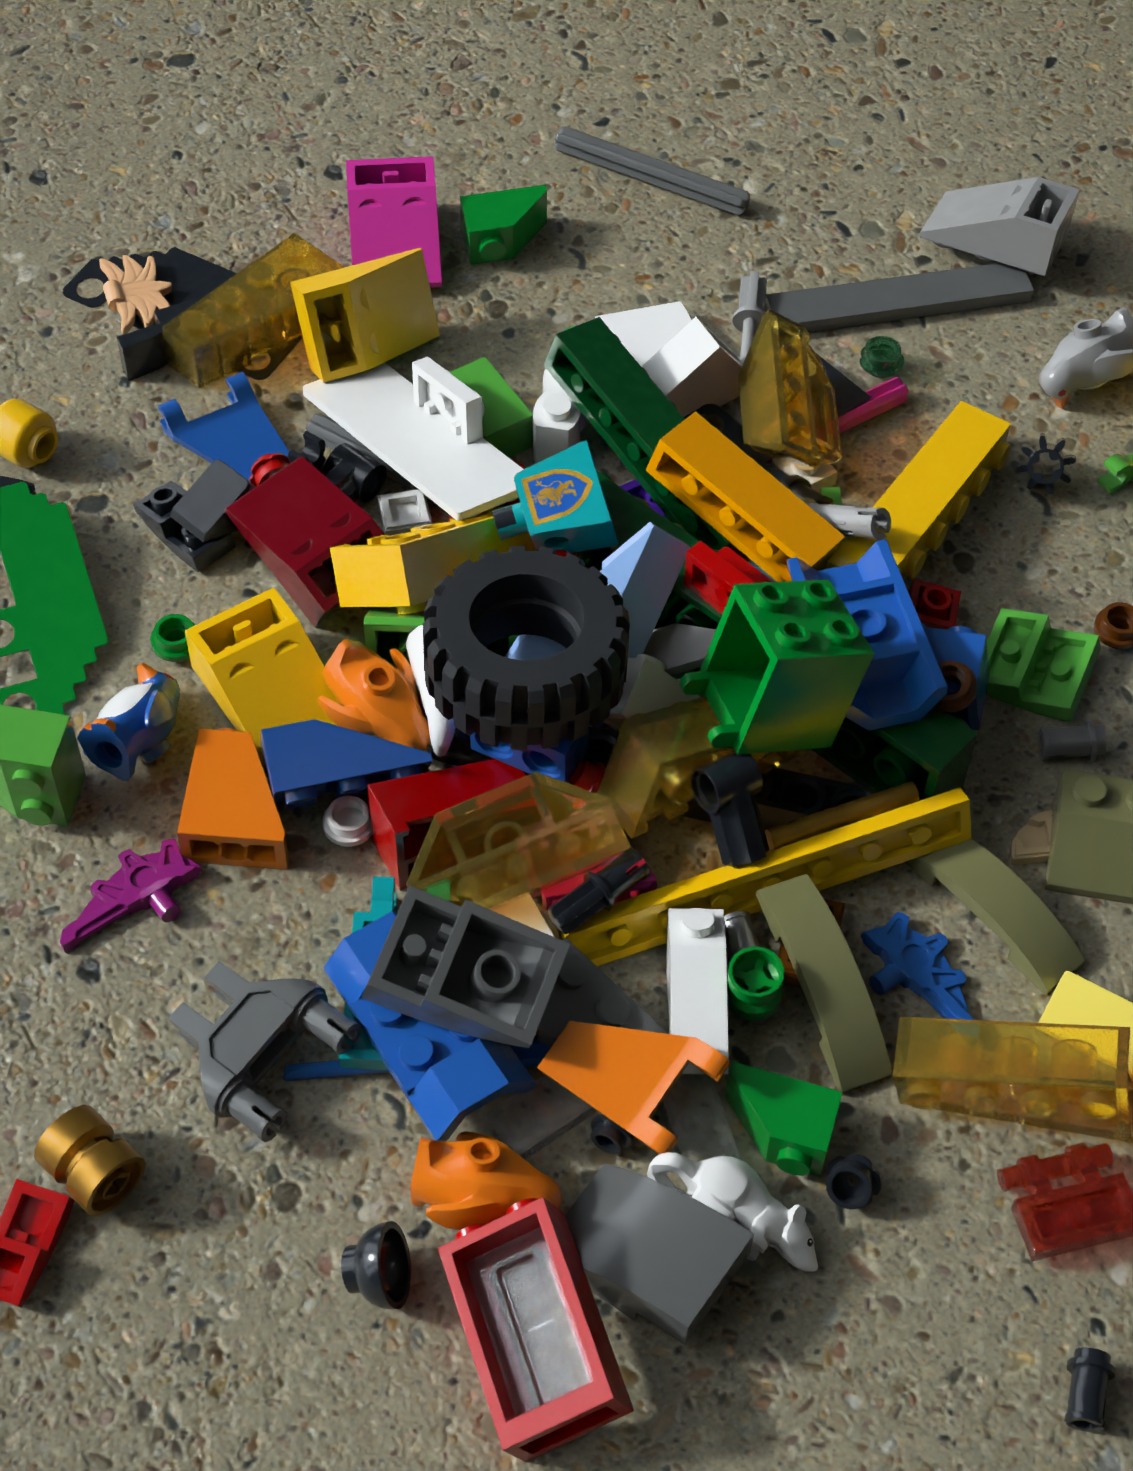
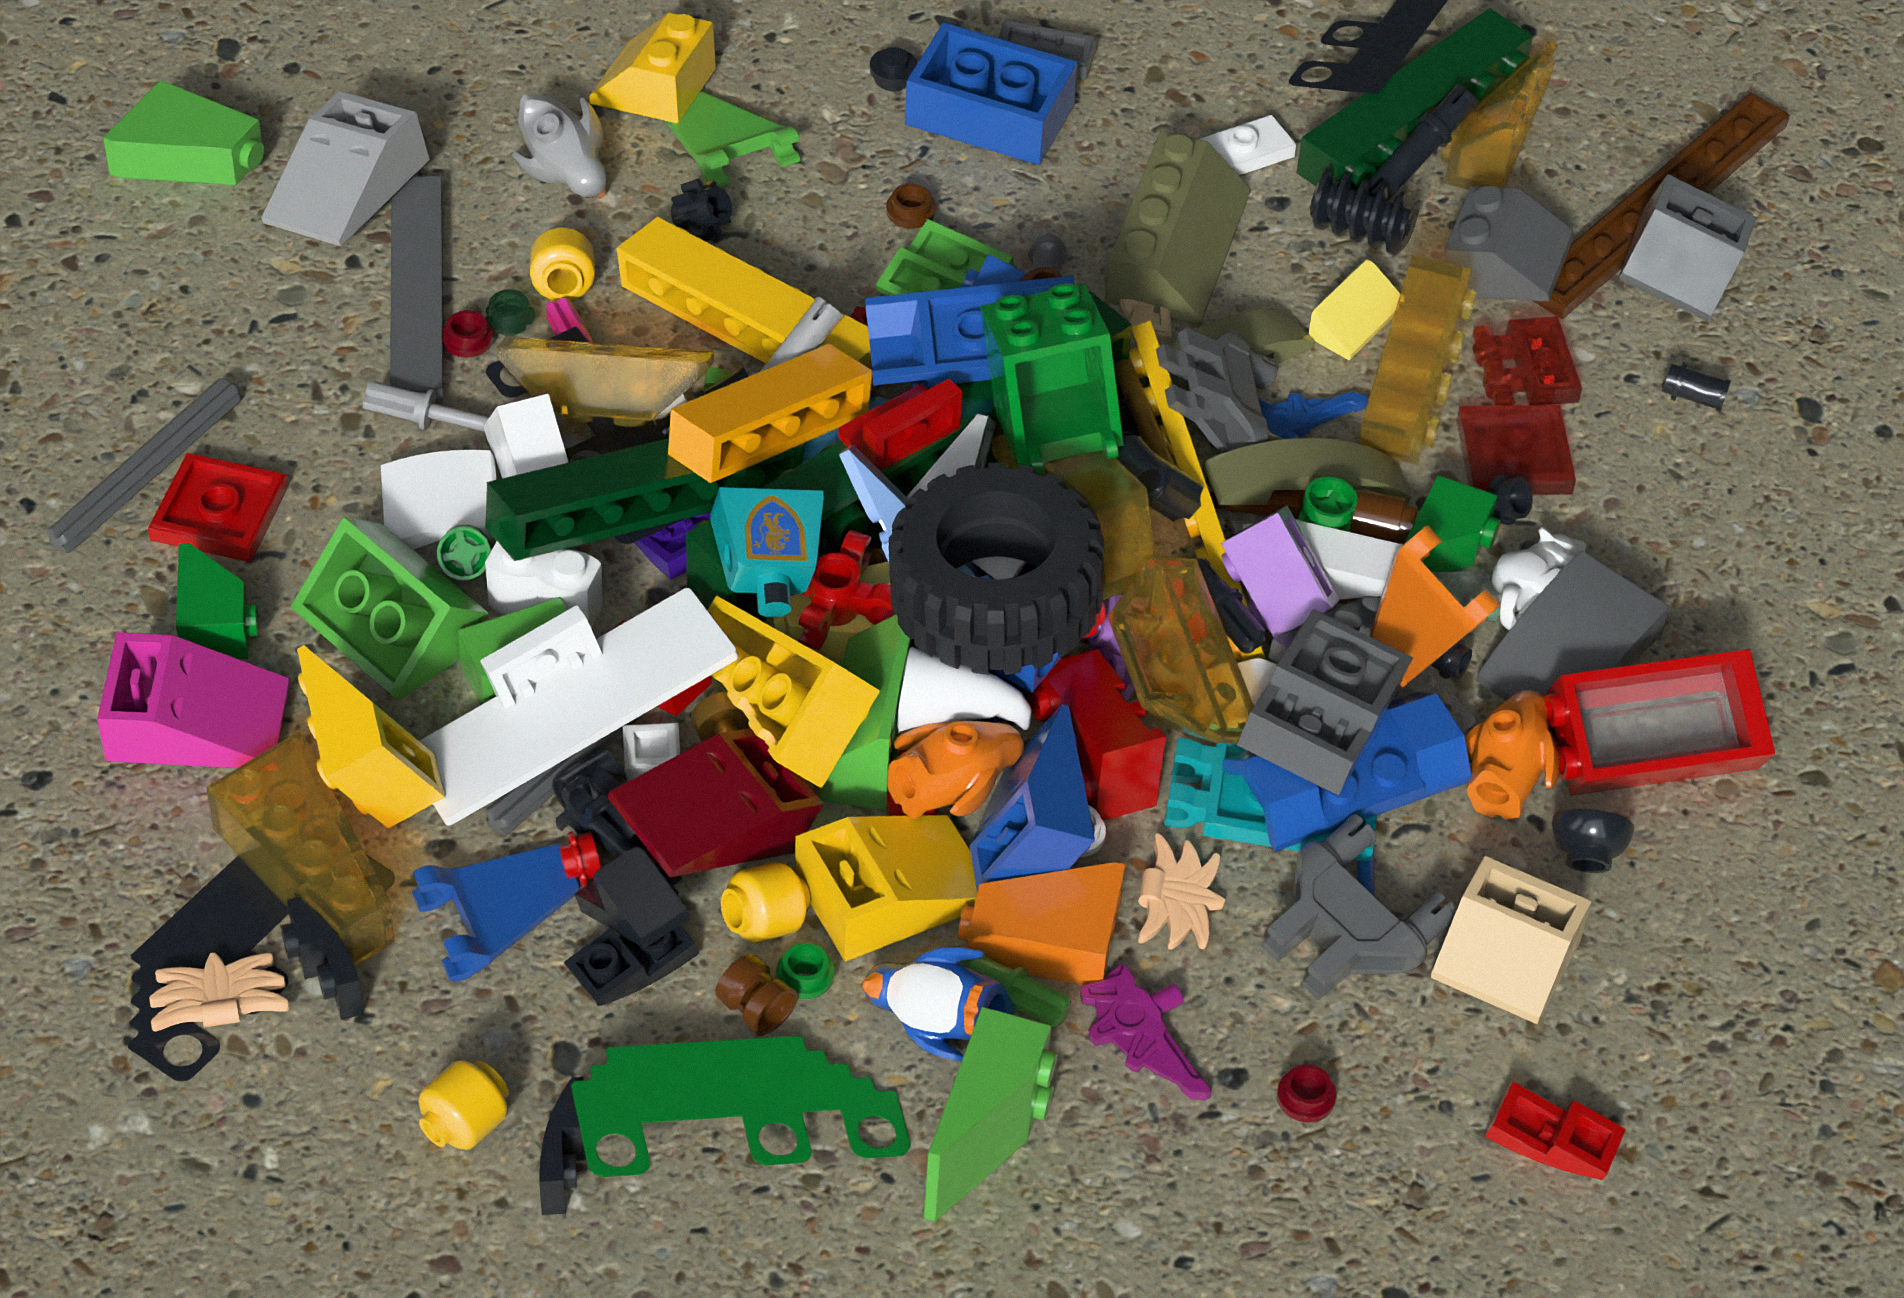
camera: 85 degrees left, 5 degrees down
pearl gold wheel [34,1104,146,1216] -> none
none -> bright green slope [103,80,264,185]
none -> red tile [148,453,289,562]
none -> bright green slope [290,517,489,699]
none -> dark red plate [442,310,493,358]
none -> yellow head [529,227,595,301]
none -> reddish brown wheel [715,954,798,1036]
none -> yellow head [721,862,810,943]
none -> bright green axle [961,956,1071,1026]
none -> light nougat piece [1138,833,1225,949]
none -> dark grey connector [1156,328,1284,453]
none -> brick [1221,506,1340,638]
none -> dark red plate [1277,1065,1337,1123]
none -> reddish brown brick [1349,488,1418,545]
none -> tan slope [1431,856,1592,1024]
none -> clear red tile [1456,405,1576,495]

